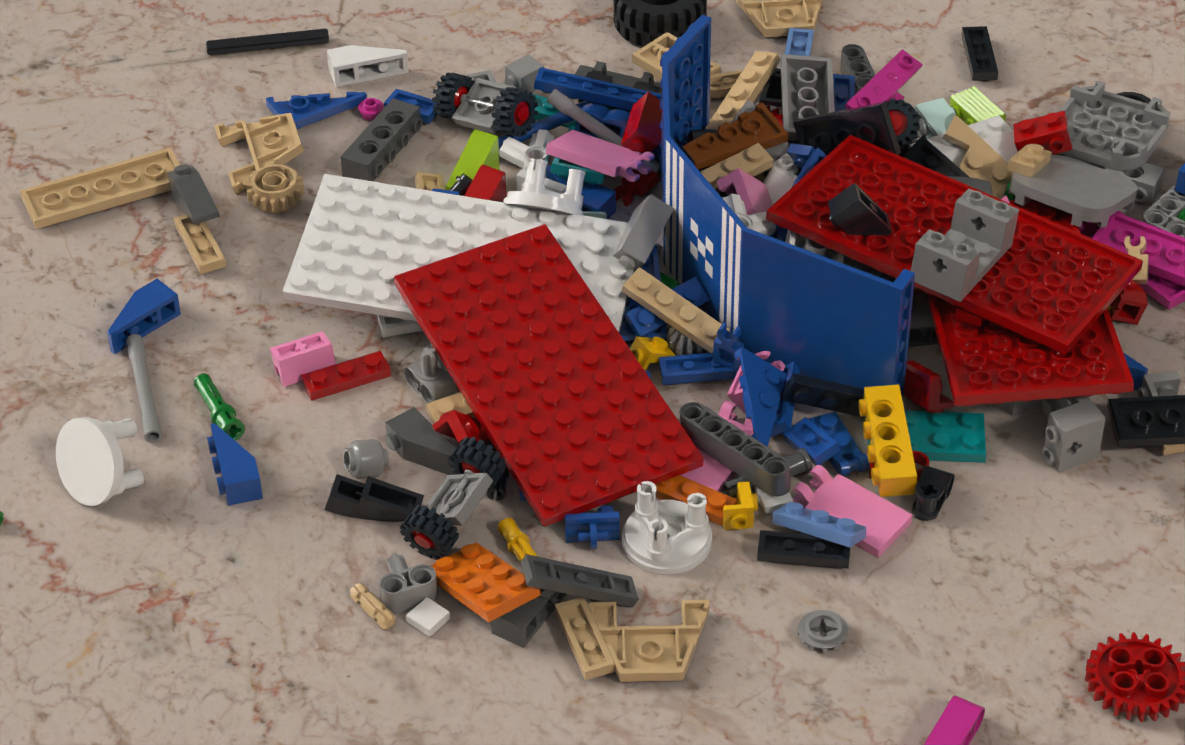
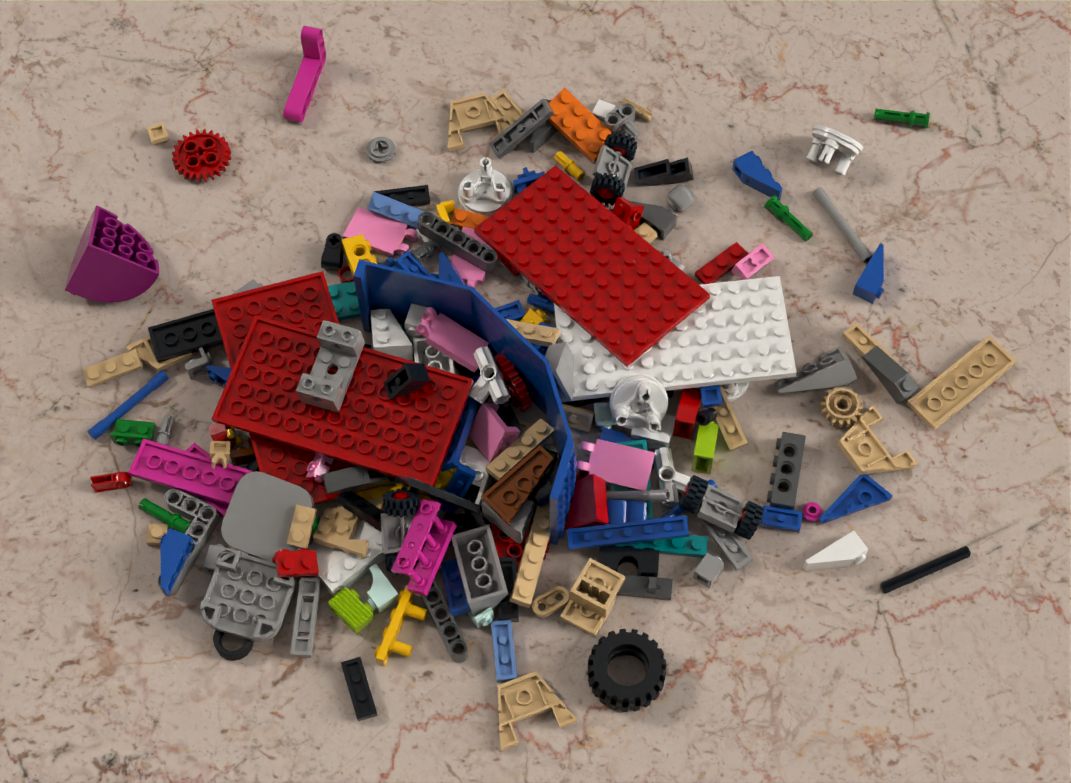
camera: 165 degrees right, 20 degrees up
red bracket [904,360,954,413] -> none
none -> light grey hinge [290,577,321,658]
none -> yellow plate [374,585,428,667]
none -> light grey wedge [774,347,857,393]

